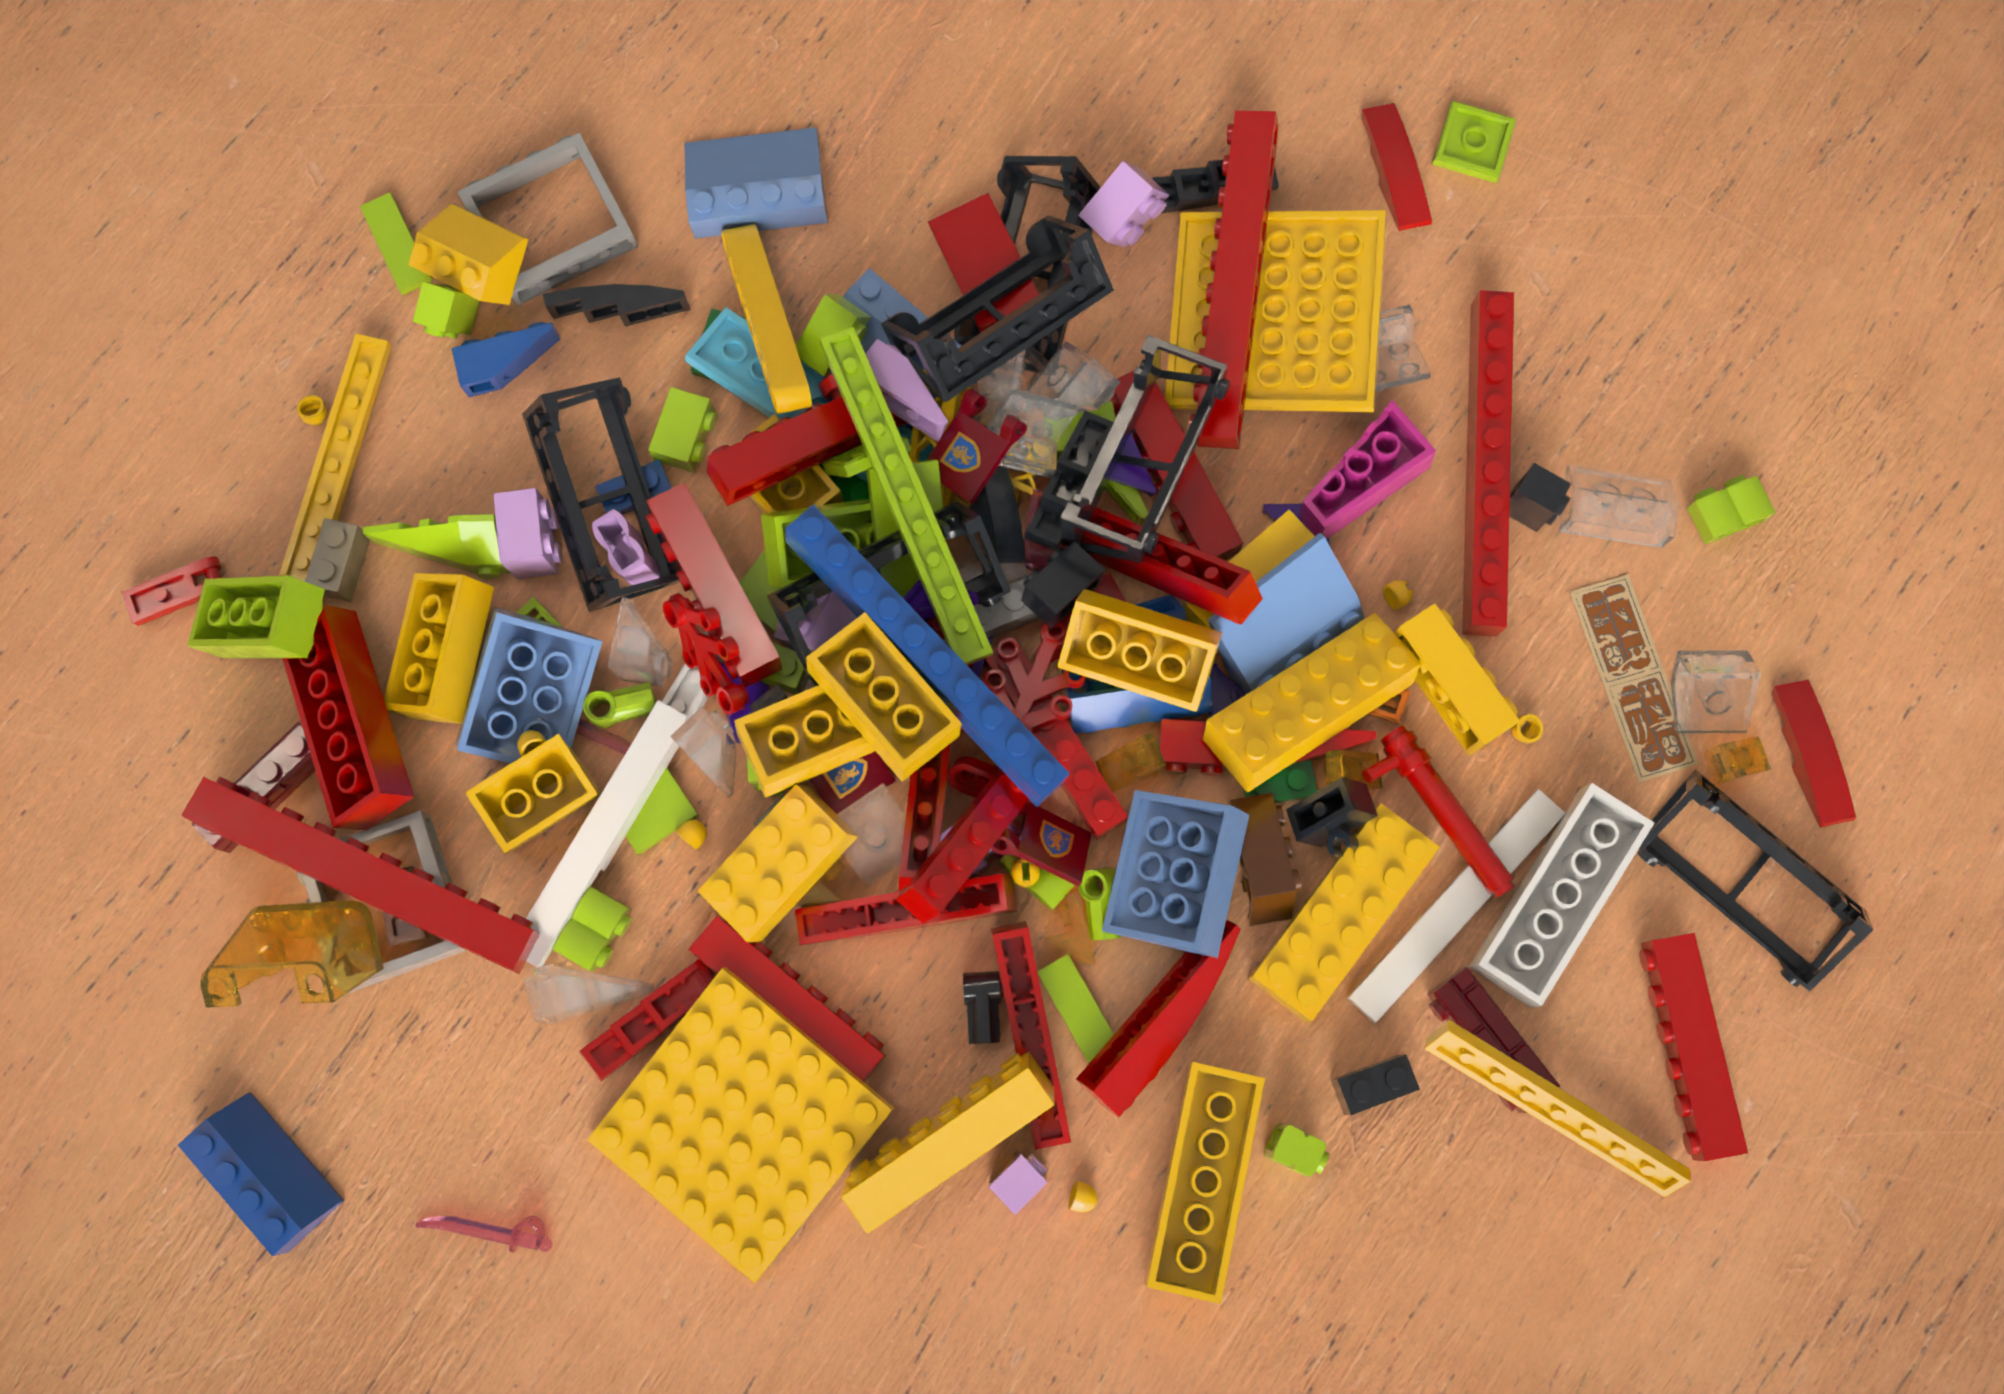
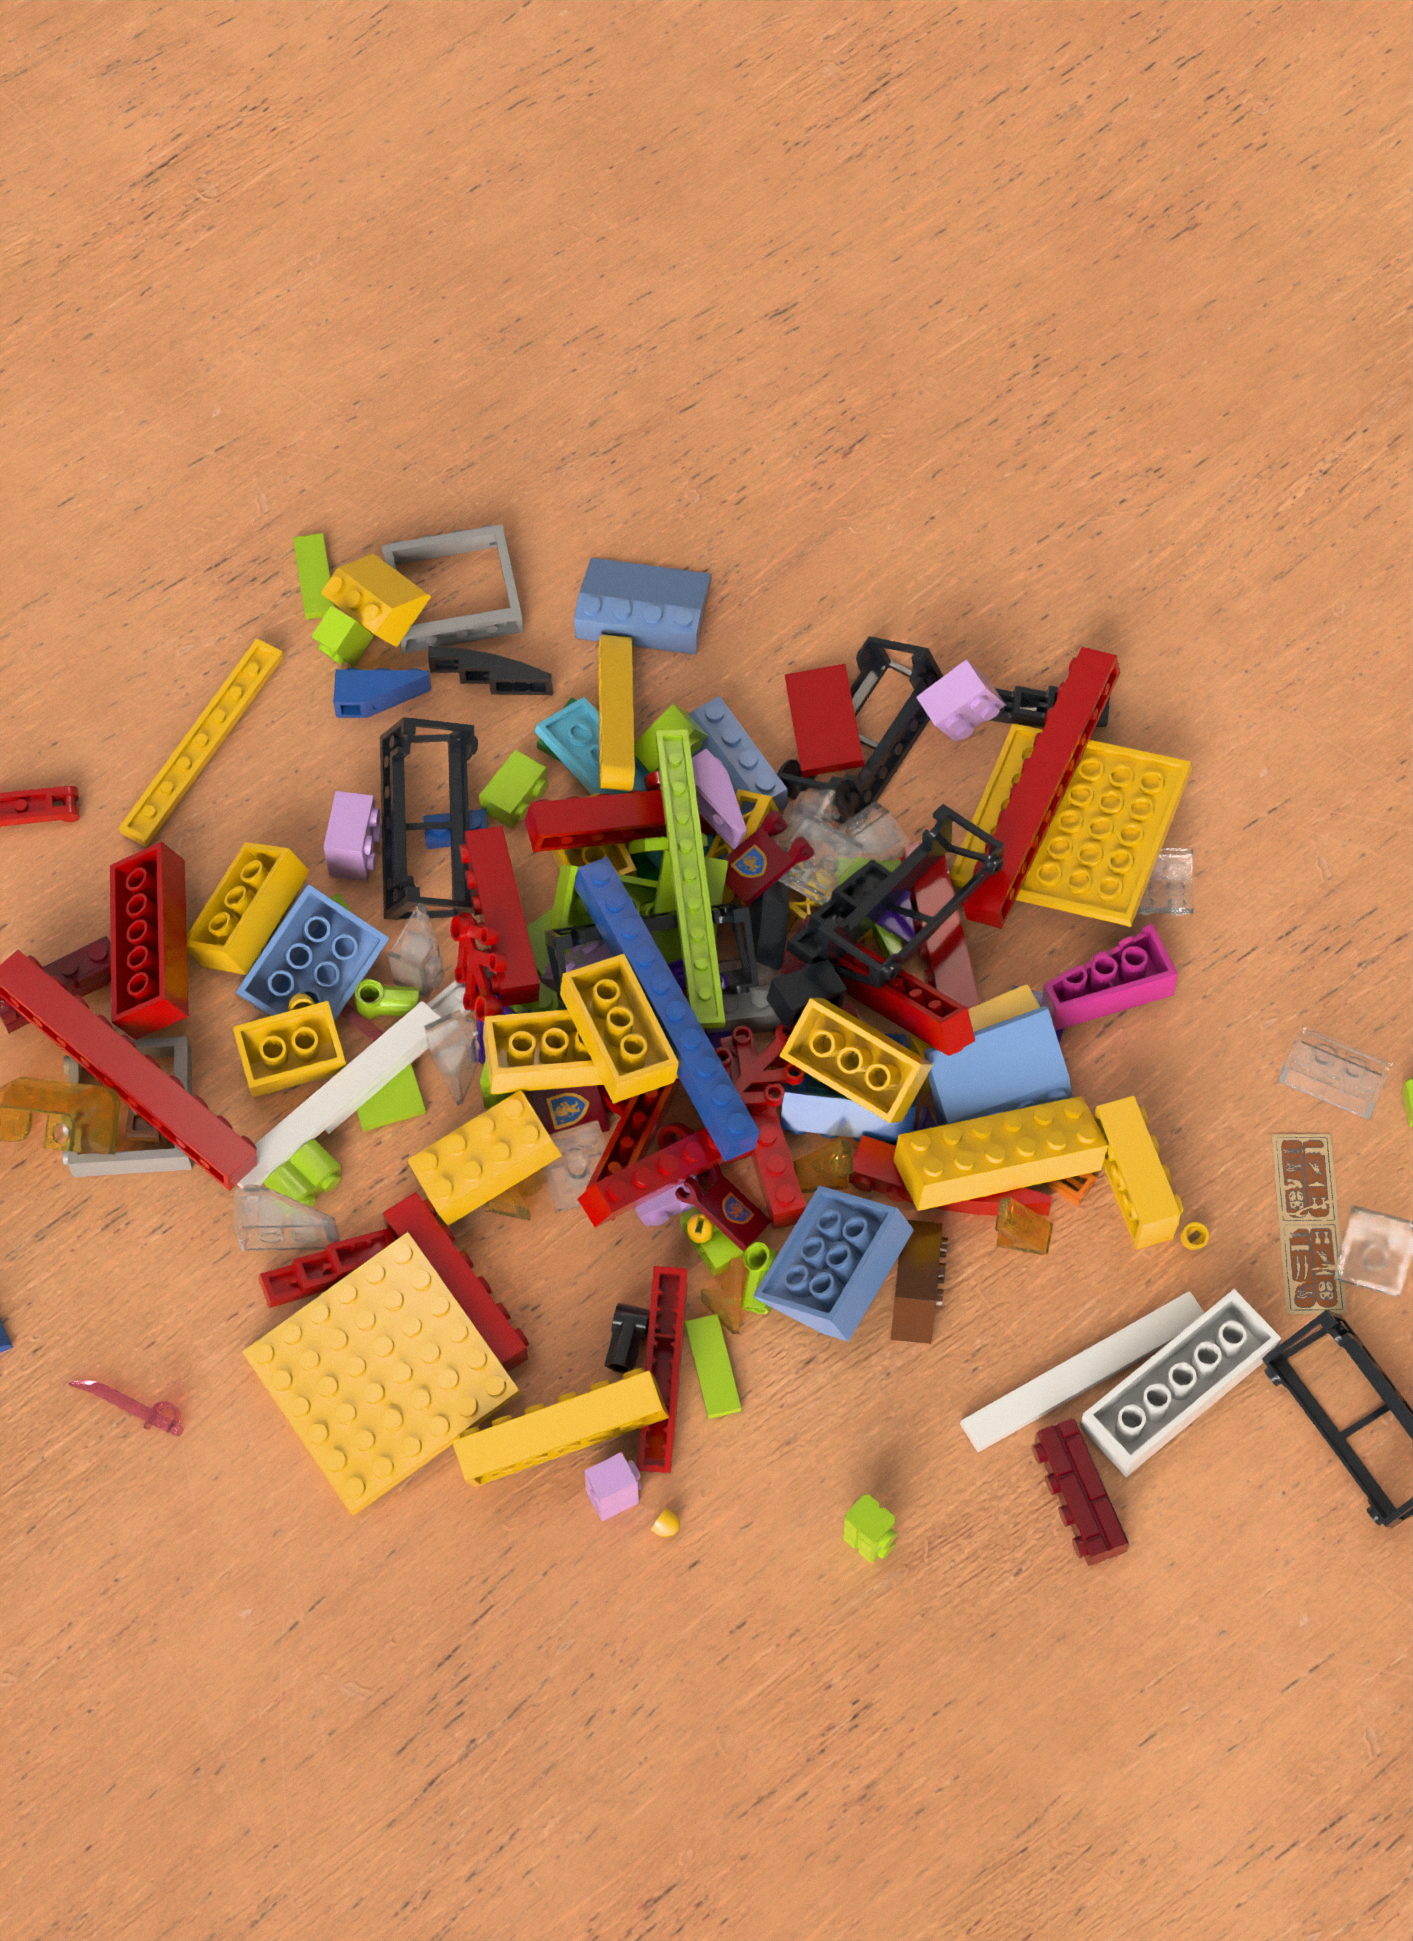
camera: 15 degrees right, 15 degrees down
lime brick [187,575,325,658] -> none
yellow hinge [296,395,328,426] -> none
dark tan brick [305,518,370,602] -> none
lime wedge [363,514,510,579] -> none
lavender brick [592,509,660,586] -> none
yellow hinge [676,820,707,850] -> none
red slope [795,873,1018,945] -> none
black windscreen [881,215,1114,402] -> none
red slope [1076,920,1241,1117] -> none
yellow brick [1144,1062,1265,1304] -> none
green plate [1242,760,1317,803] -> none
yellow brick [1248,803,1440,1023] -> none
black brick [1286,777,1378,857] -> none
black brick [1331,1054,1420,1115] -> none
red slope [1361,103,1432,231] -> none
red cylinder [1362,725,1515,898] -> none
yellow hinge [1382,579,1414,610] -> none
yellow plate [1425,1020,1691,1197] -> none
lime tile [1432,100,1516,183] -> none
red brick [1462,290,1514,637] -> none
black brick [1509,463,1572,532] -> none
red brick [1639,933,1748,1161] -> none
clear yellow slope [1704,736,1771,786] -> none

